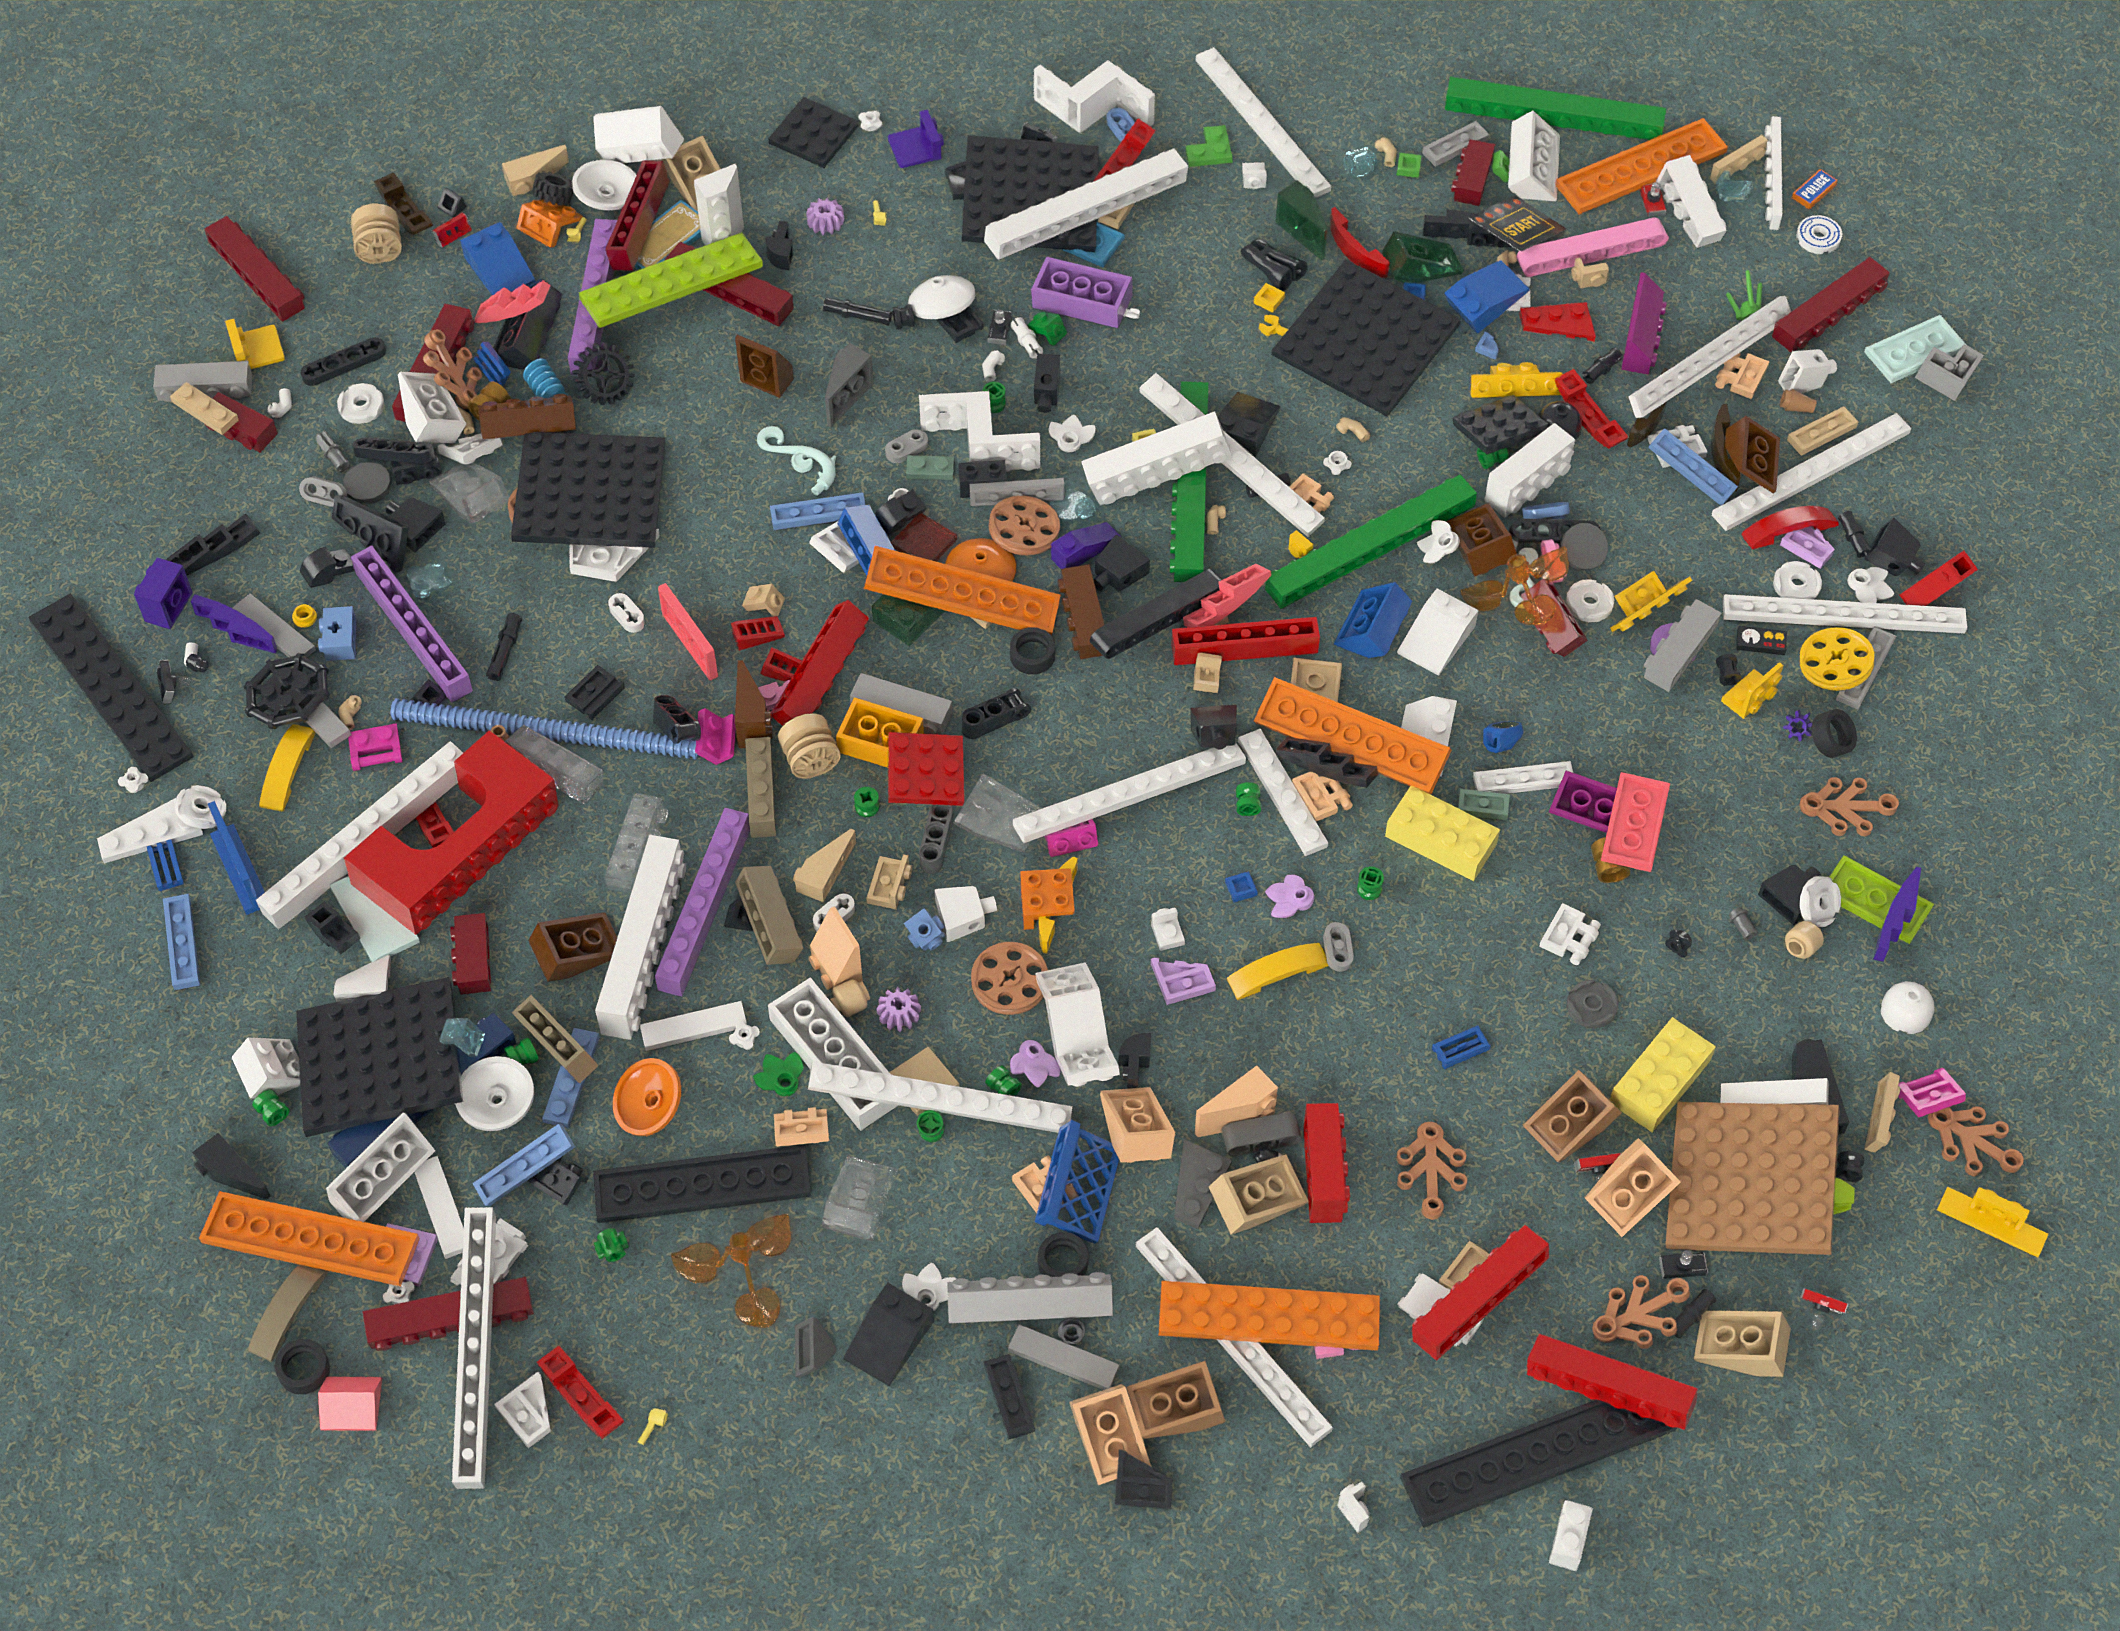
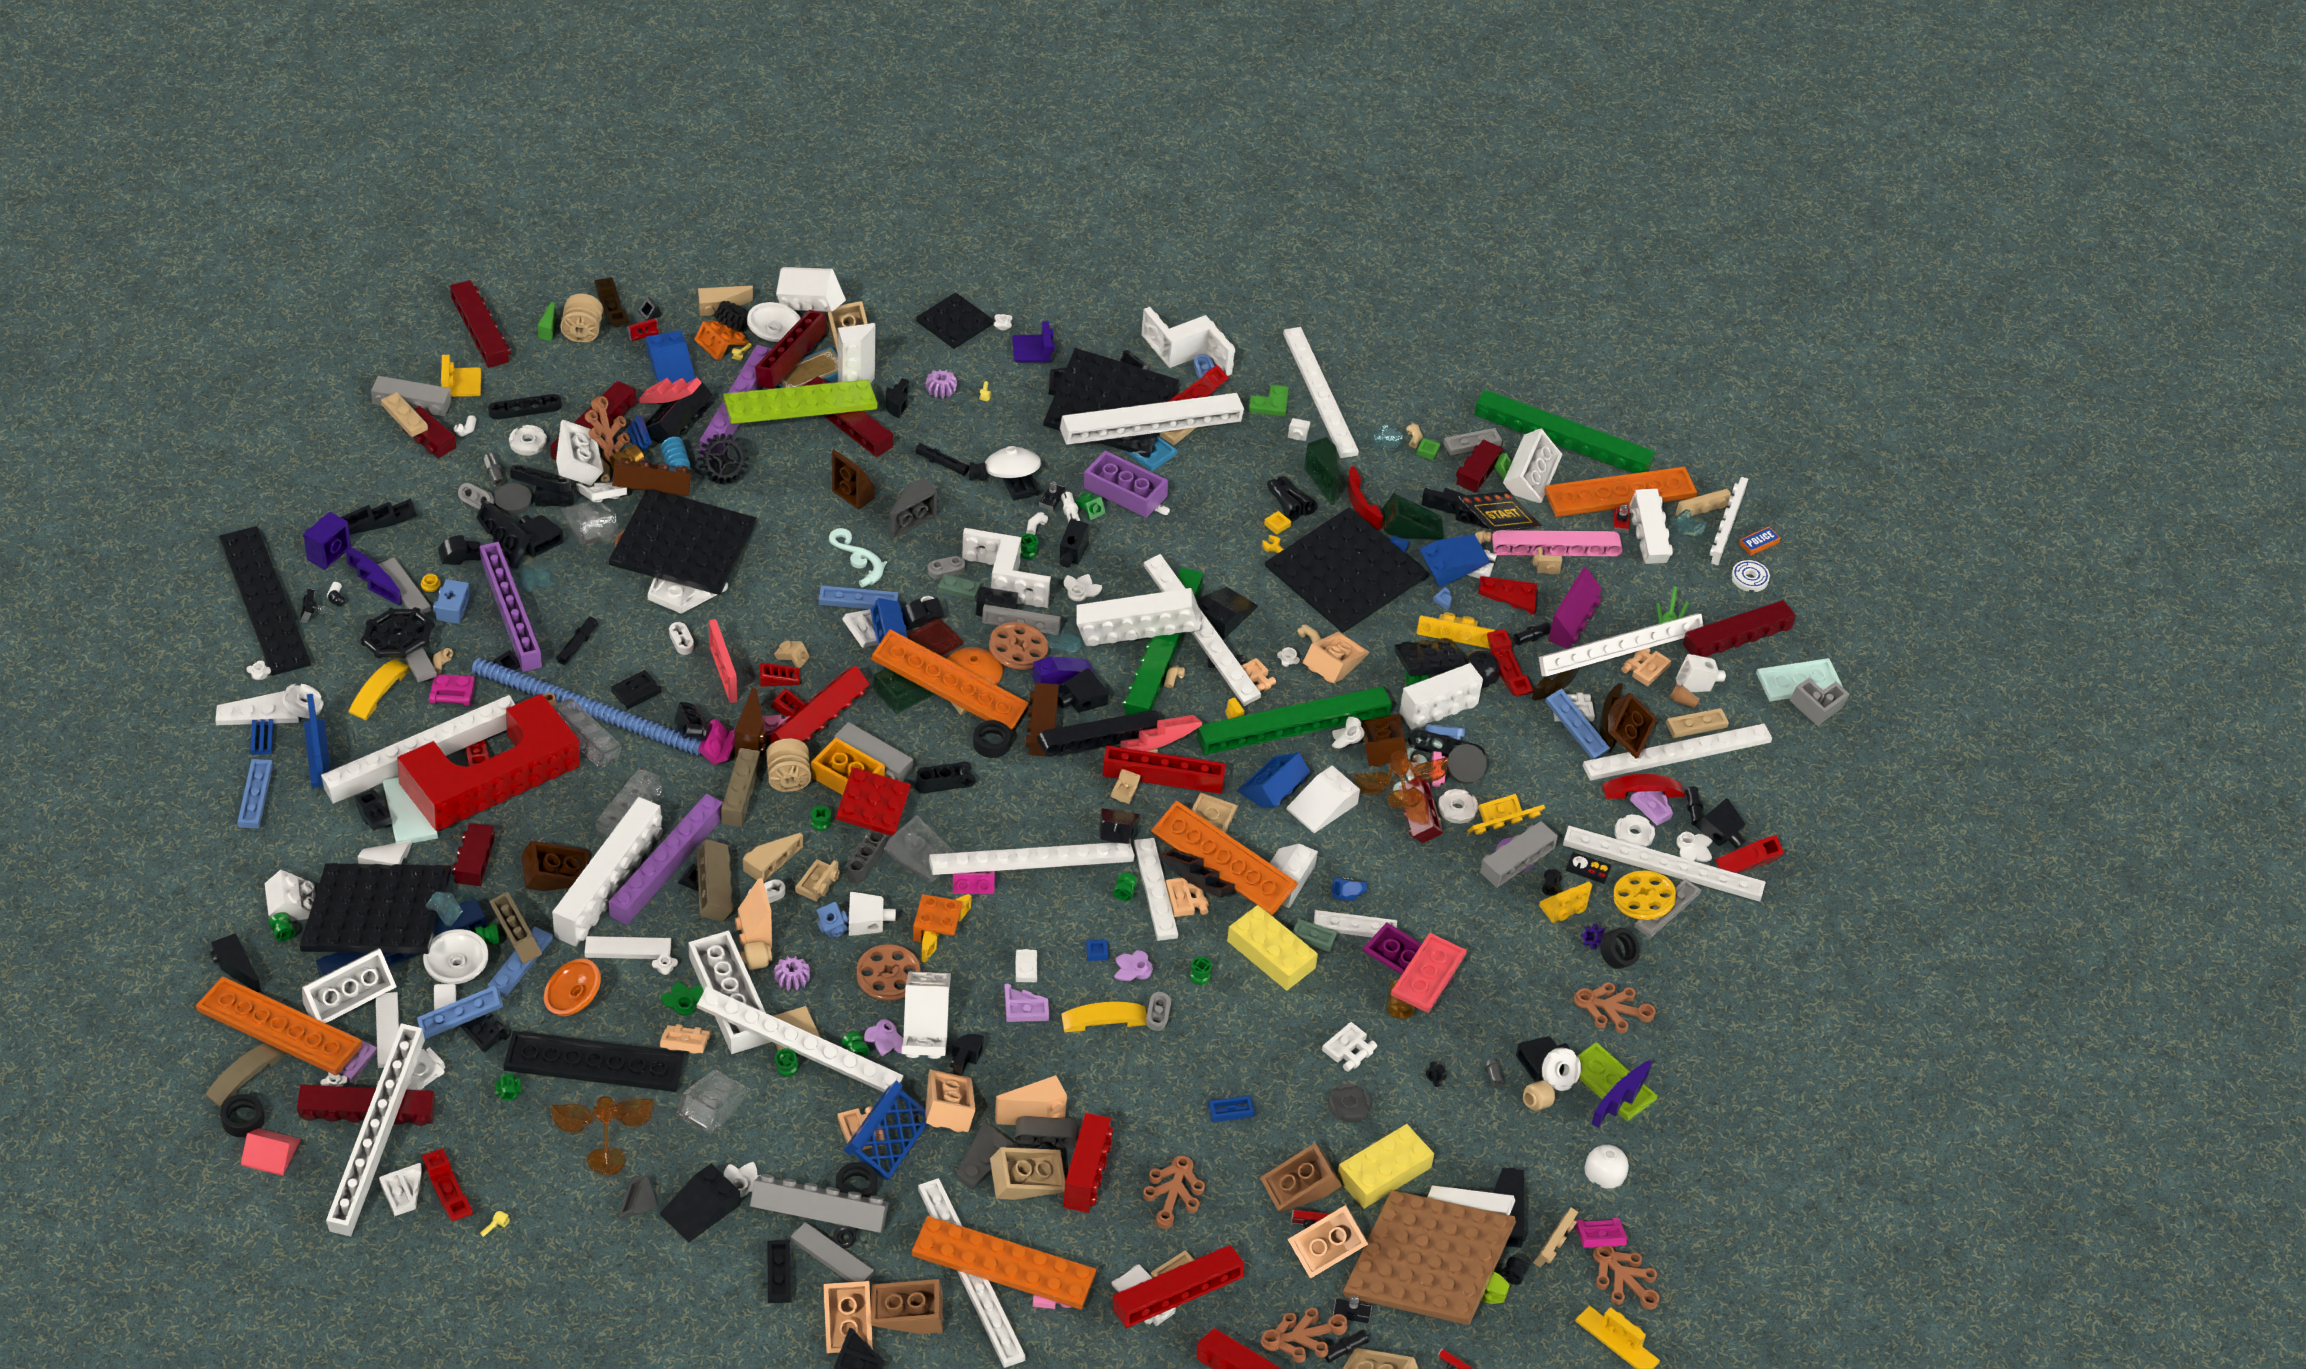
camera: 10 degrees right, 10 degrees down
none -> white slope [434,984,457,1010]
none -> bright green slope [537,302,556,341]
none -> light nougat slope [1303,632,1369,683]

